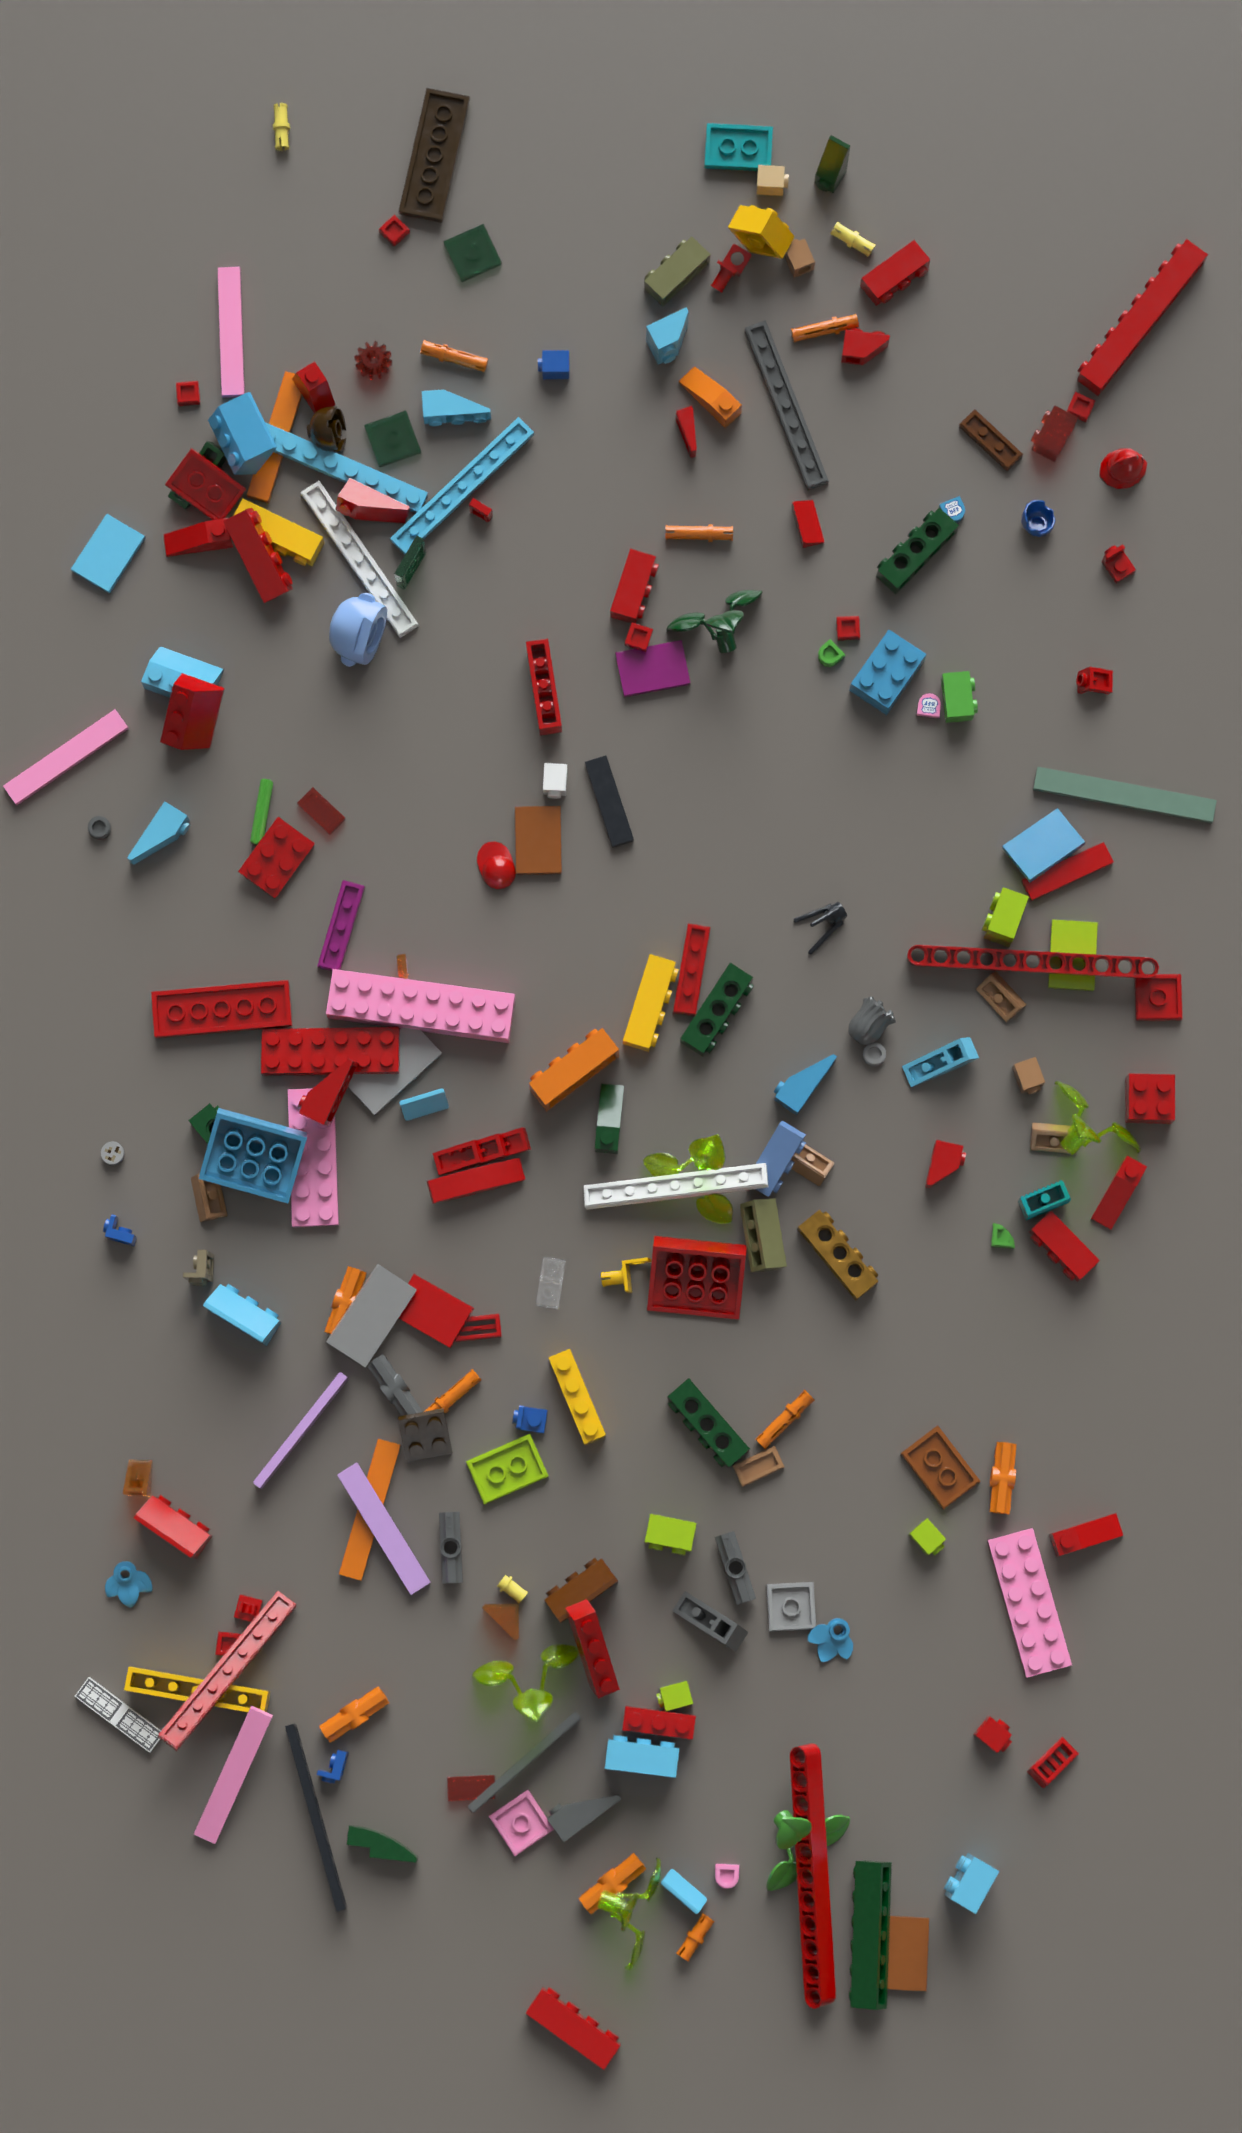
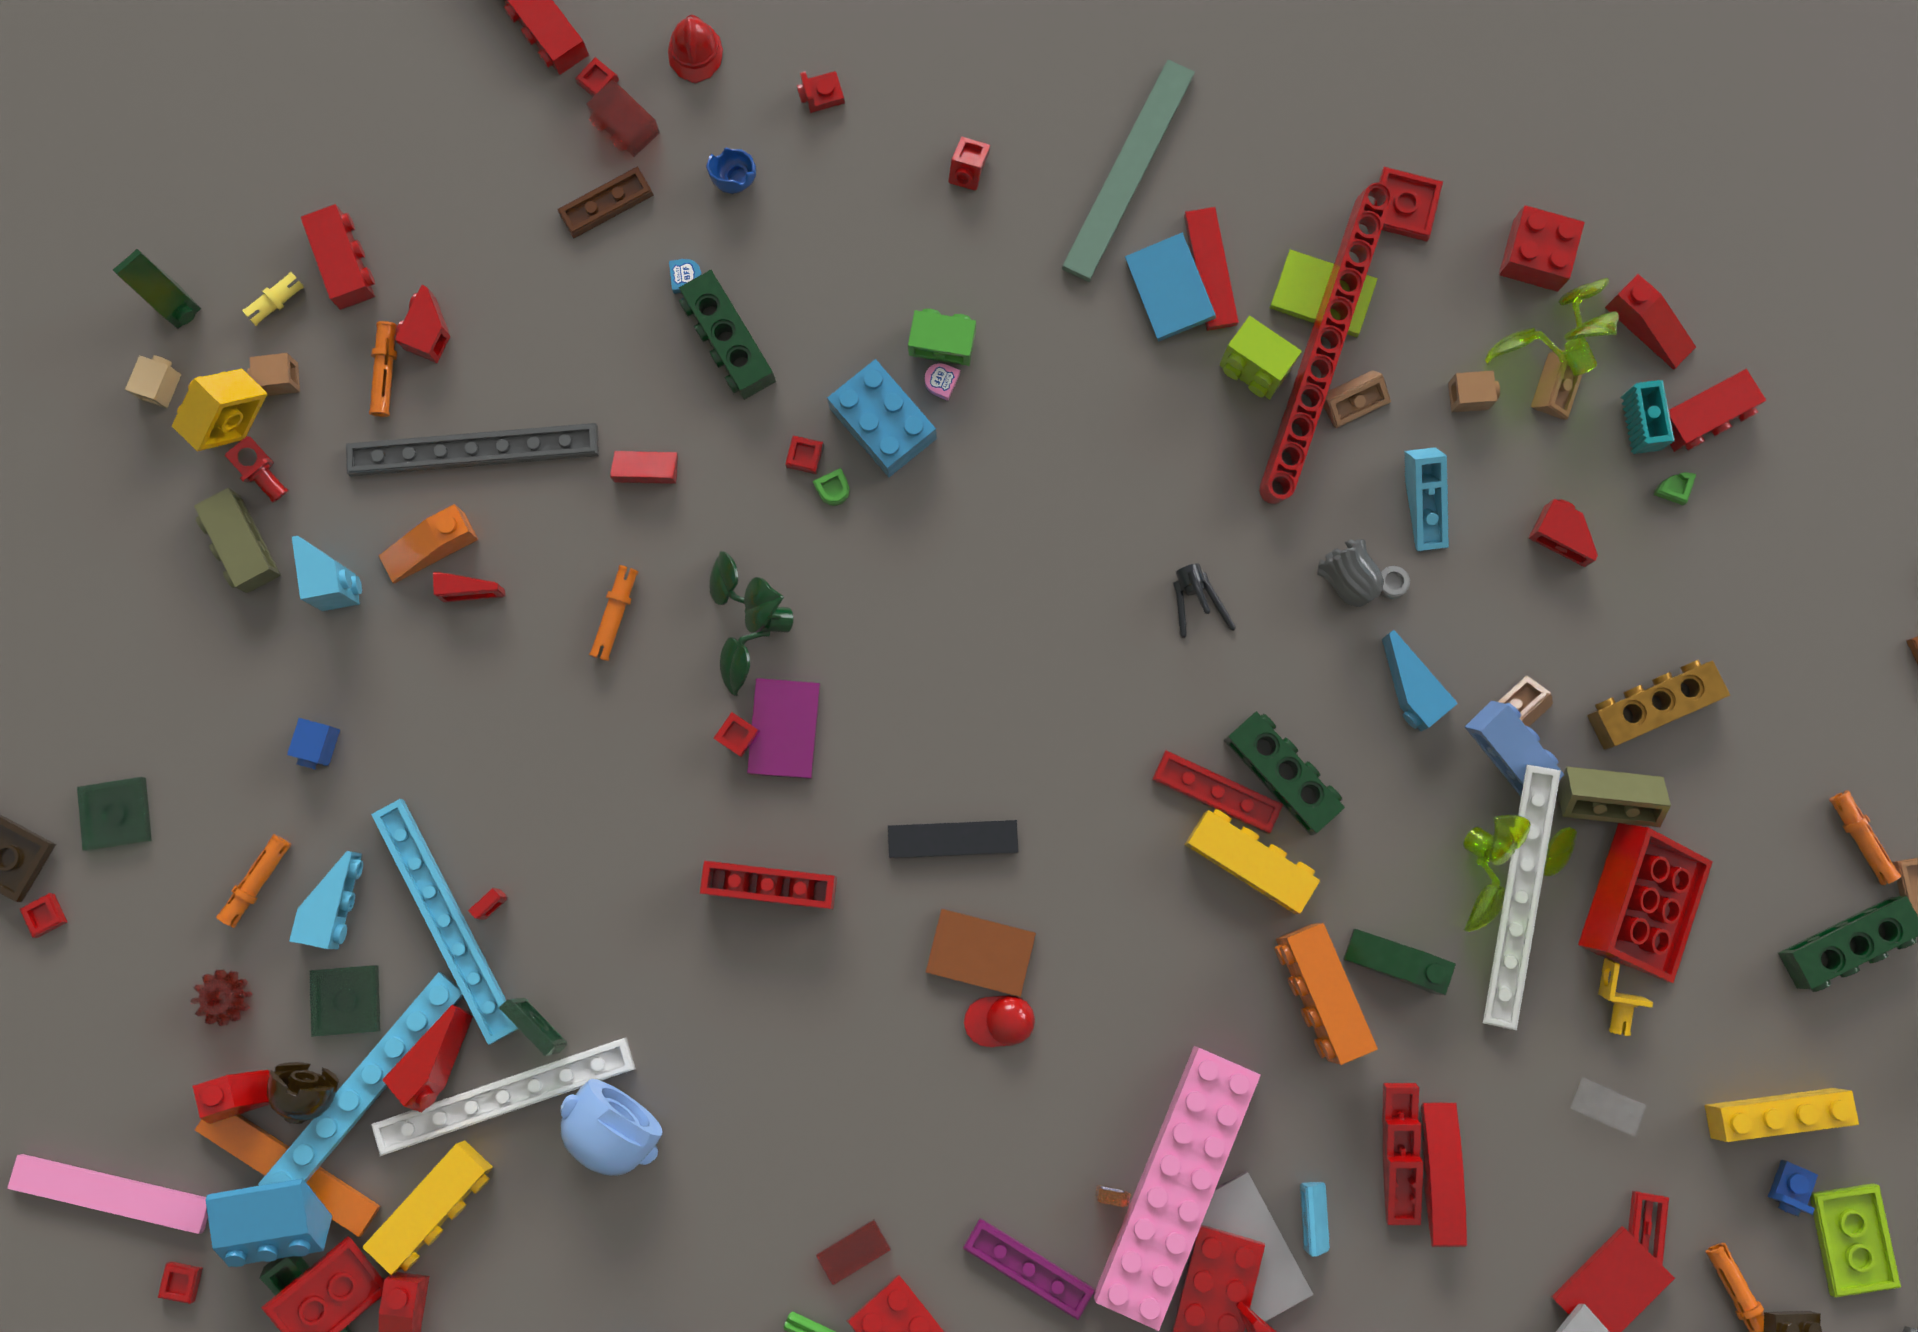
camera: 75 degrees left, 0 degrees up
red brick [223,508,293,603] -> none
white brick [543,763,567,799] -> none
red brick [610,548,659,623] -> none
teal plate [704,123,773,171] -> none

